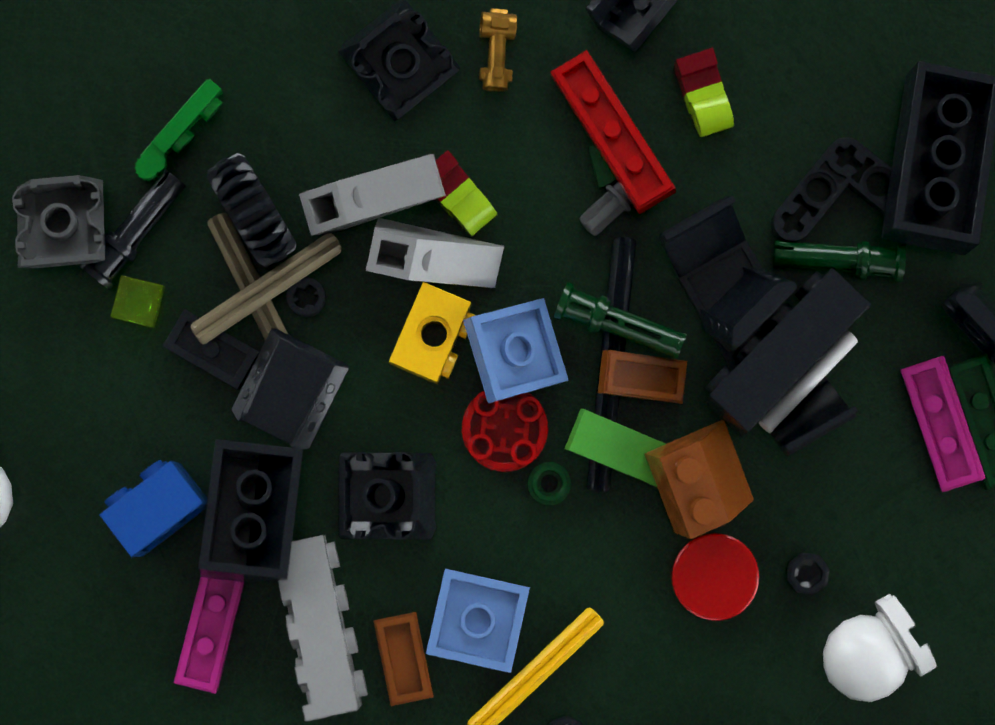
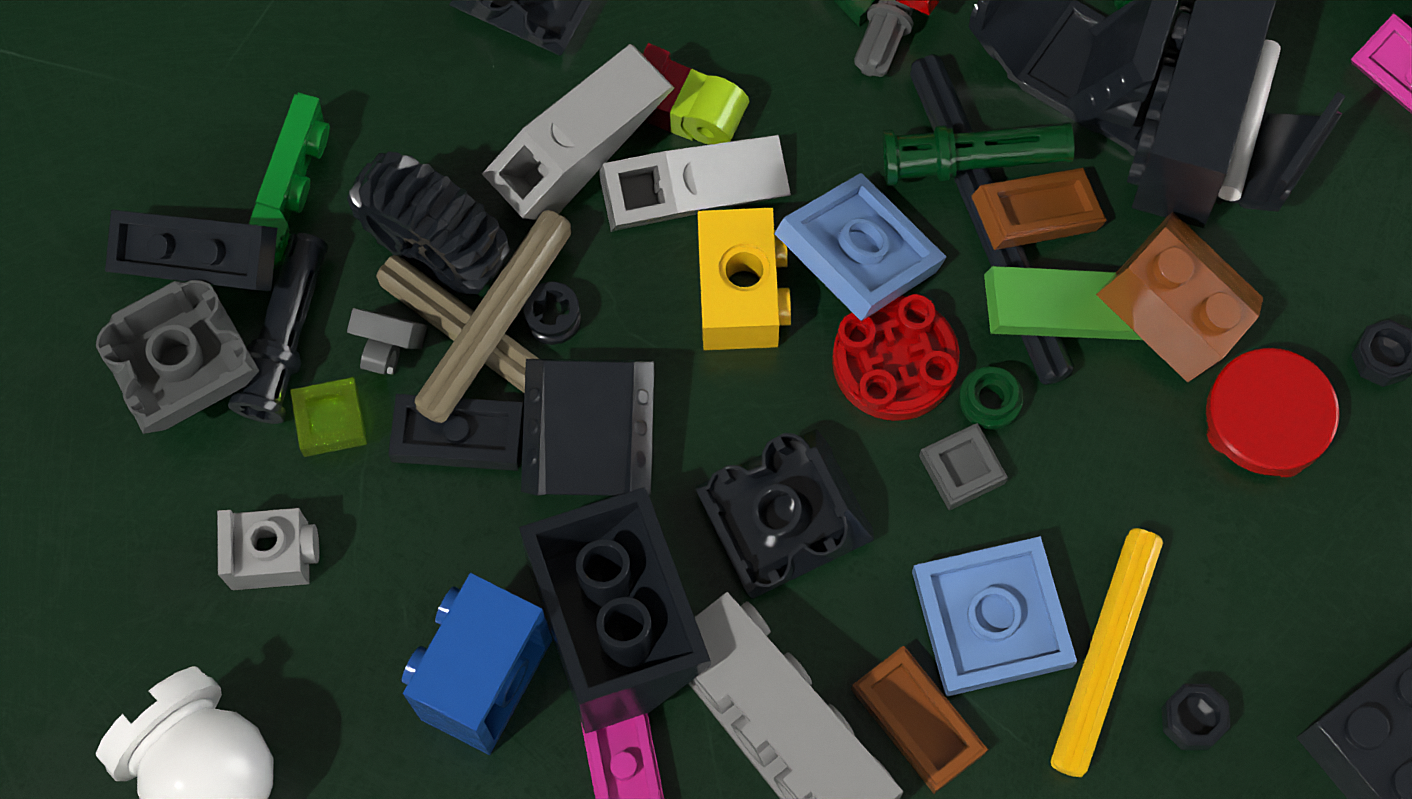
camera: 20 degrees left, 15 degrees down
none -> black plate [105,210,278,291]
none -> light grey brick [217,508,319,590]
none -> dark grey tile [347,308,428,375]
none -> dark grey tile [919,423,1008,511]

